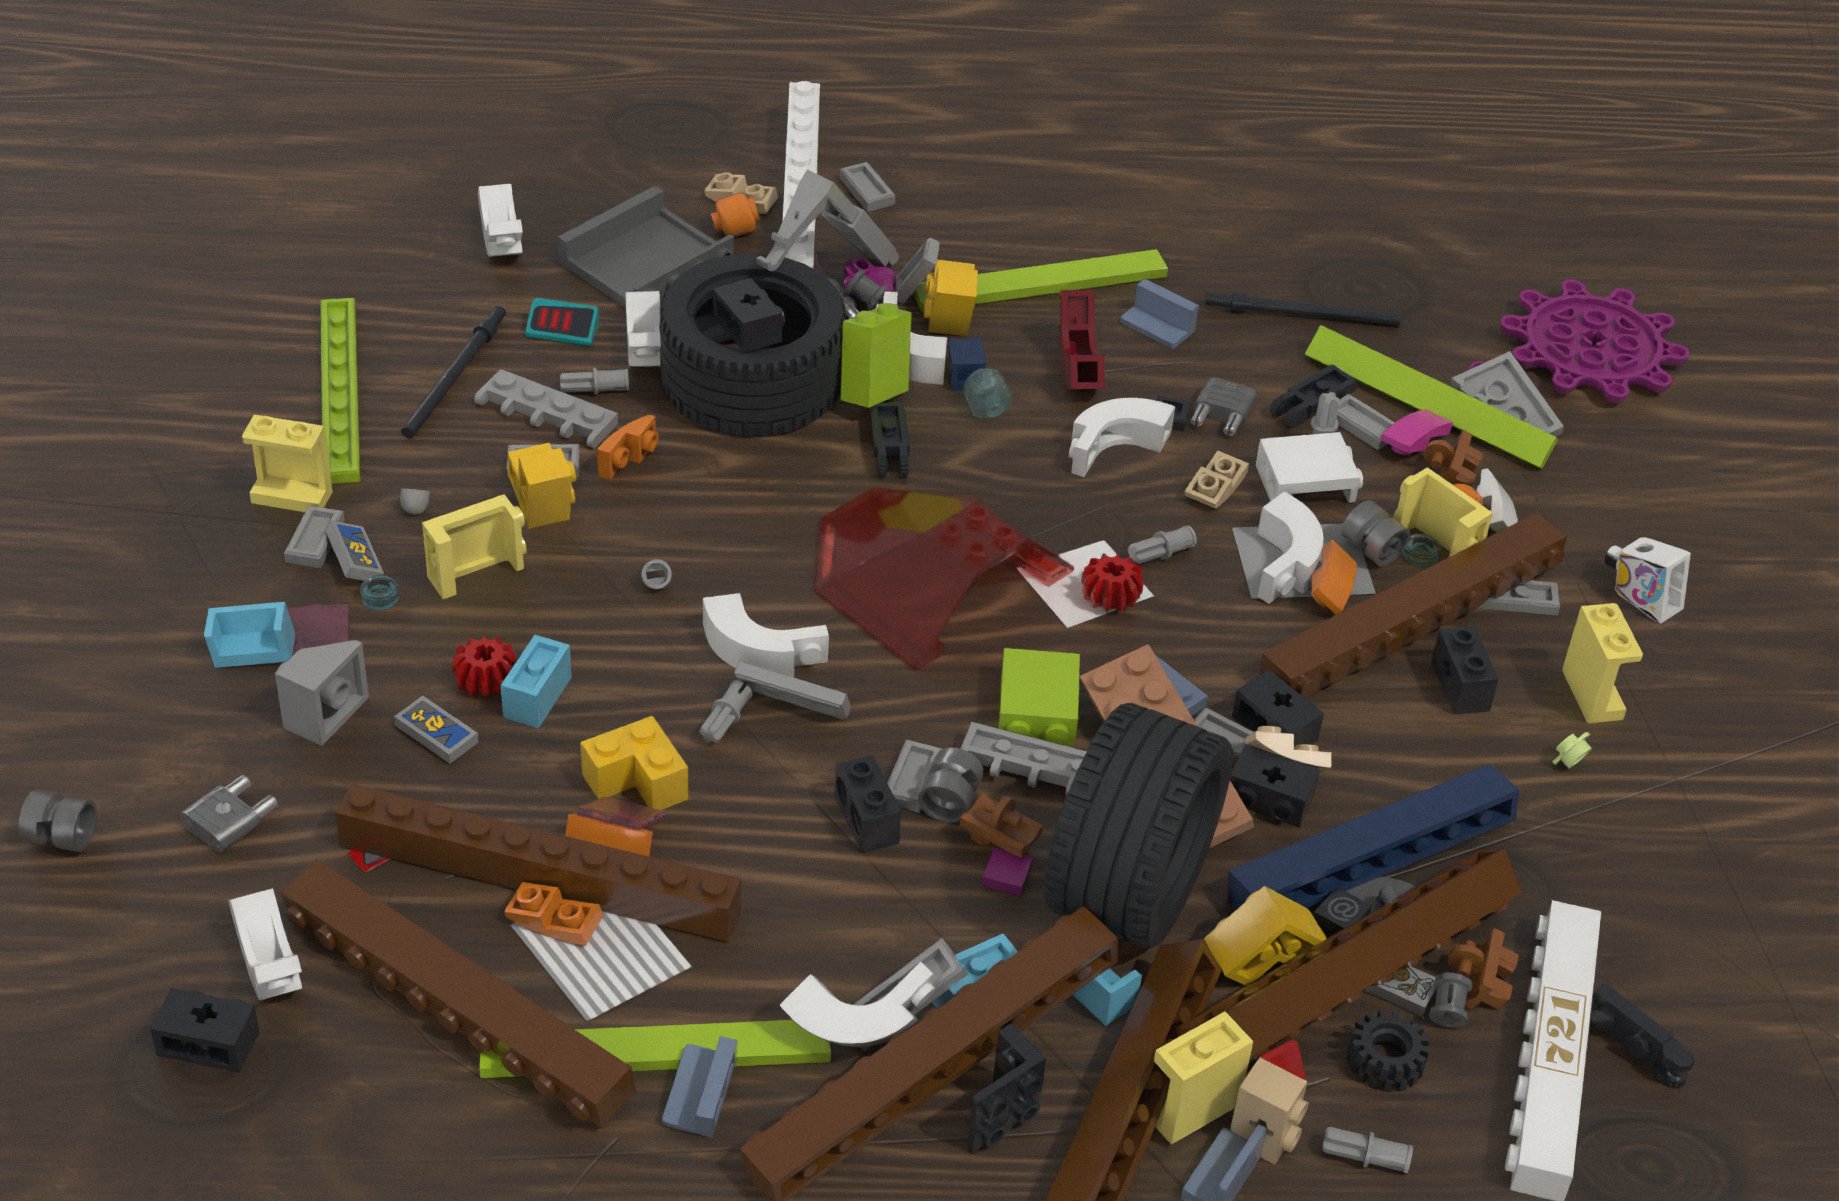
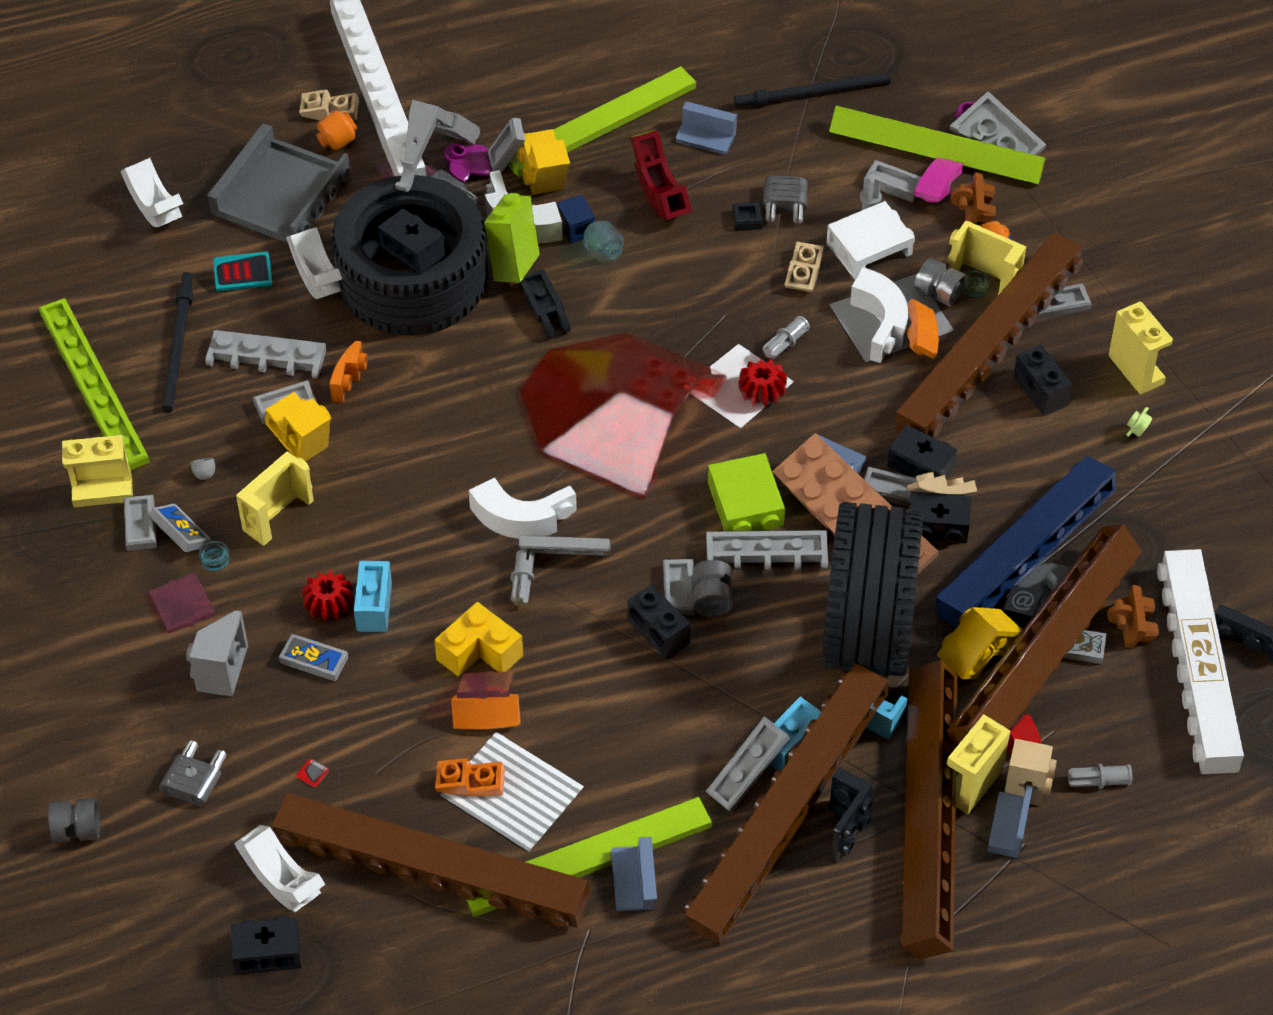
camera: 15 degrees left, 10 degrees up
medium azure panel [204,602,295,668] -> none
reddish brown brick [335,784,741,942] -> none
light grey axle [560,368,629,395] -> none
light grey hinge [641,559,672,589] -> none
white arch [780,962,938,1047] -> none
light grey tile [839,162,895,212] -> none
dark grey bush [844,269,888,311] -> none
dark orange hips [960,793,1043,858] -> none
magenta tile [982,848,1033,896] -> none
white arch [1069,398,1175,477] -> none
black hinge [1269,364,1358,428] -> none
black tyre [1347,1009,1430,1093] -> none
dark grey bush [1429,972,1473,1028] -> none
white slope [1477,468,1518,533] -> none
magenta plate [1500,279,1690,404] -> none
white torso [1604,537,1691,624] -> none

